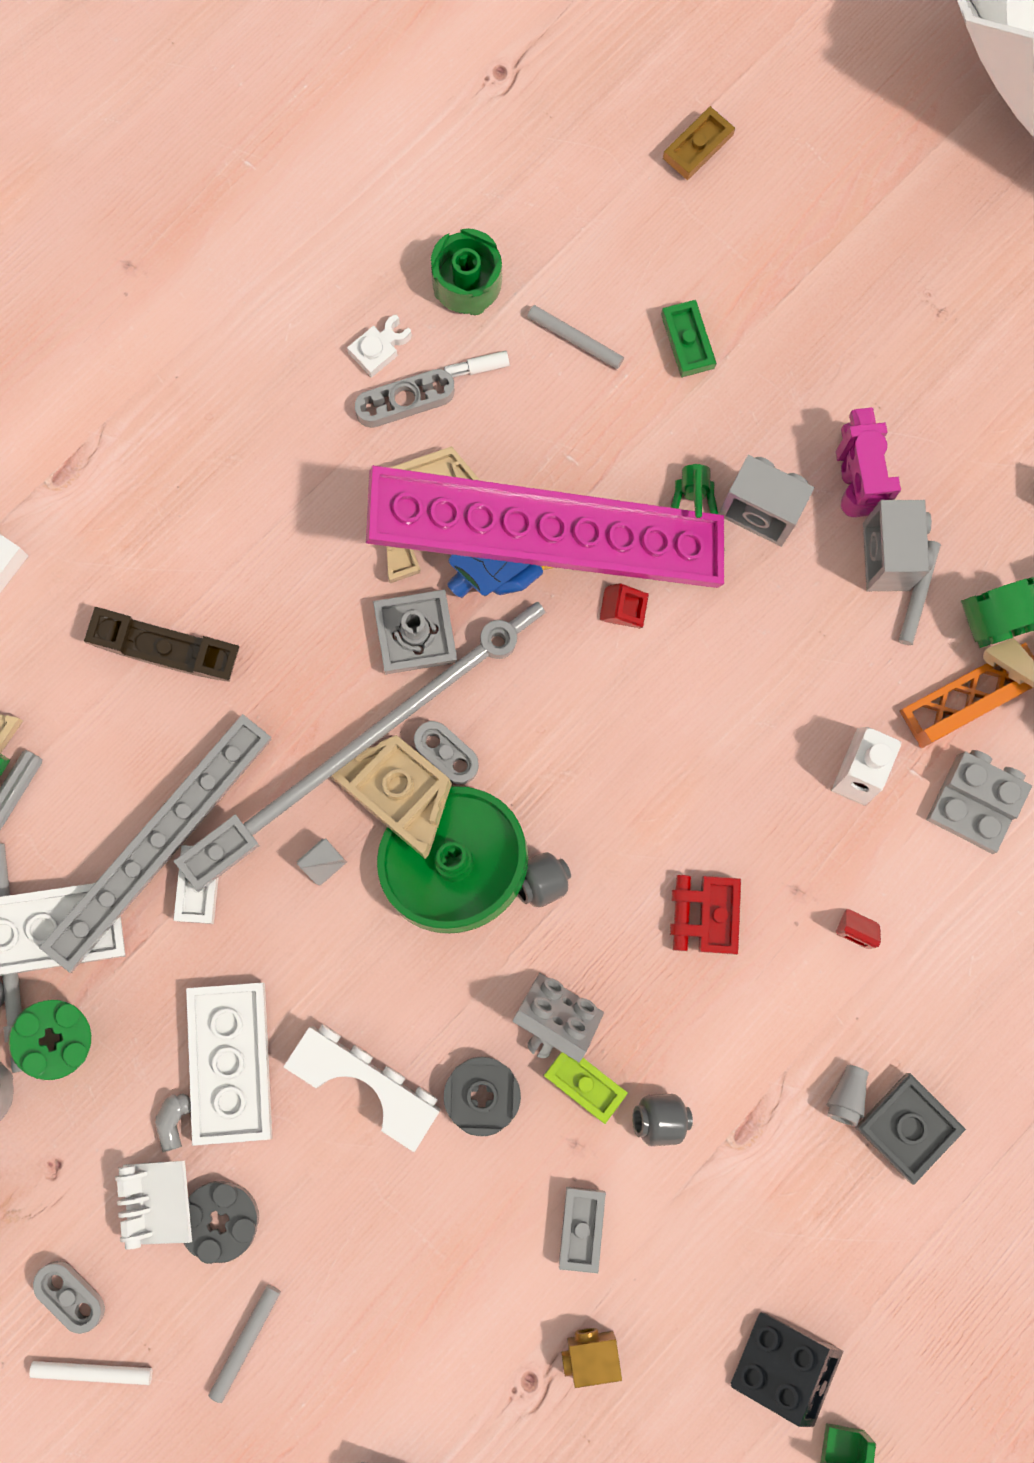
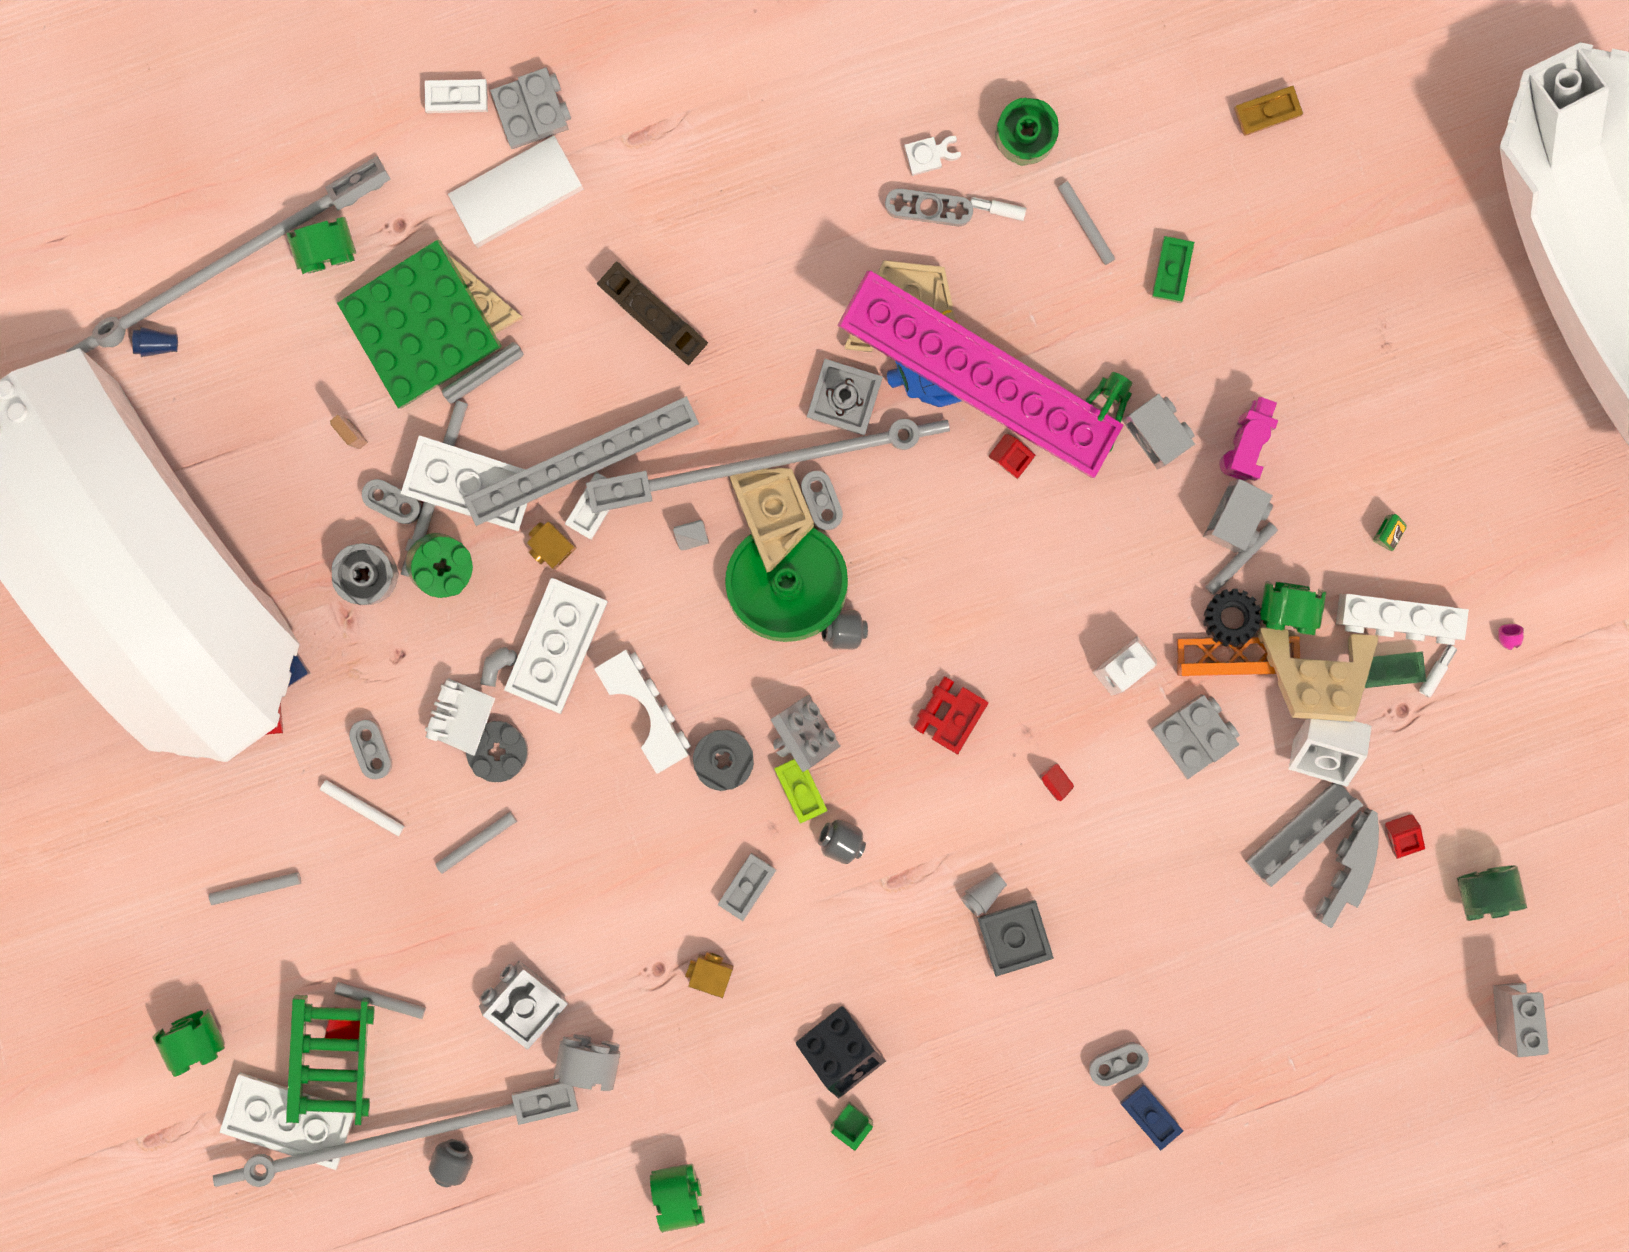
camera: 35 degrees right, 10 degrees up
none -> pearl gold brick [527,521,576,570]
none -> black tyre [1203,589,1261,647]

